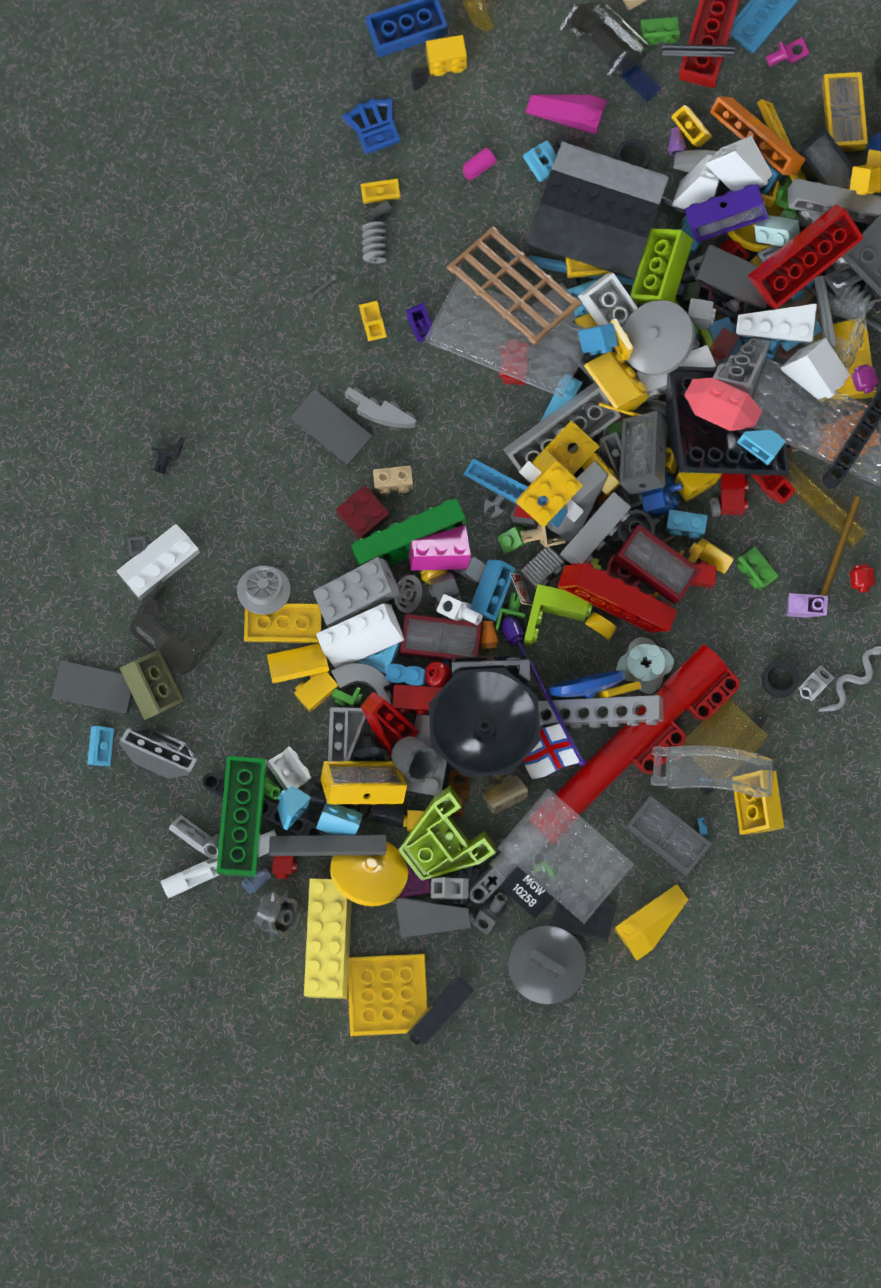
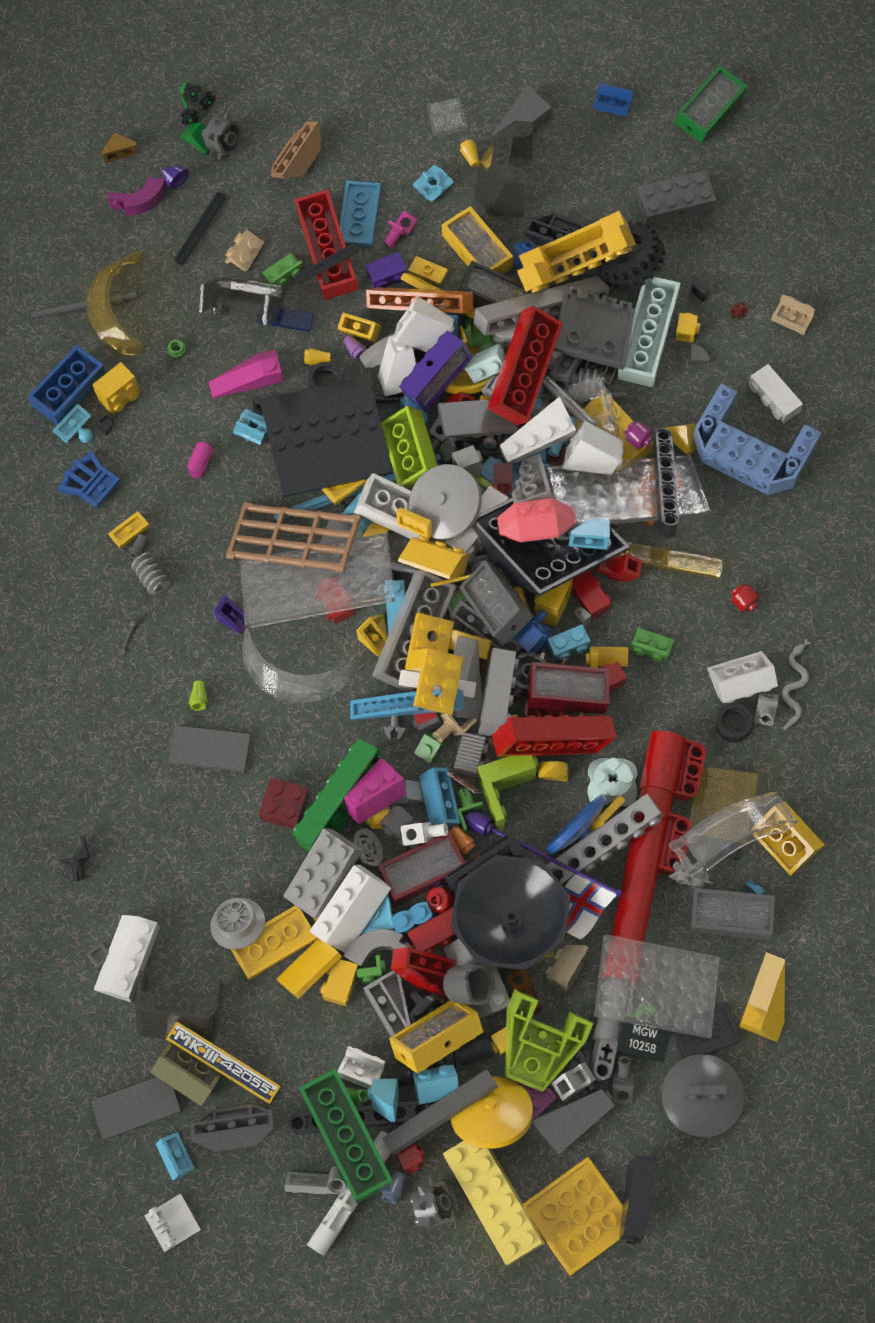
camera: 30 degrees left, 10 degrees down
light grey slope [345,387,417,428] -> none
yellow slope [359,301,387,342] -> none
tan bracket [373,466,413,495] -> none
dark azure brick [578,323,619,355] -> none
lavender slope [786,593,828,618] -> none
pearl gold bar [817,496,862,617] -> none
none -> medium azure plate [53,403,93,444]
none -> white hinge [144,1194,201,1252]
none -> tile [165,1021,280,1104]
none -> bright green plate [167,340,186,358]
none -> lime cone [189,681,208,711]
none -> clear windscreen [242,628,357,704]
none -> yellow cone [304,348,330,366]
none -> yellow slope [356,614,388,657]
none -> dark purple brick [365,252,407,288]
none -> yellow plate [408,256,448,286]
none -> medium azure piece [413,165,454,202]
none -> light grey hinge [669,861,713,889]
none -> white slope [707,651,778,703]

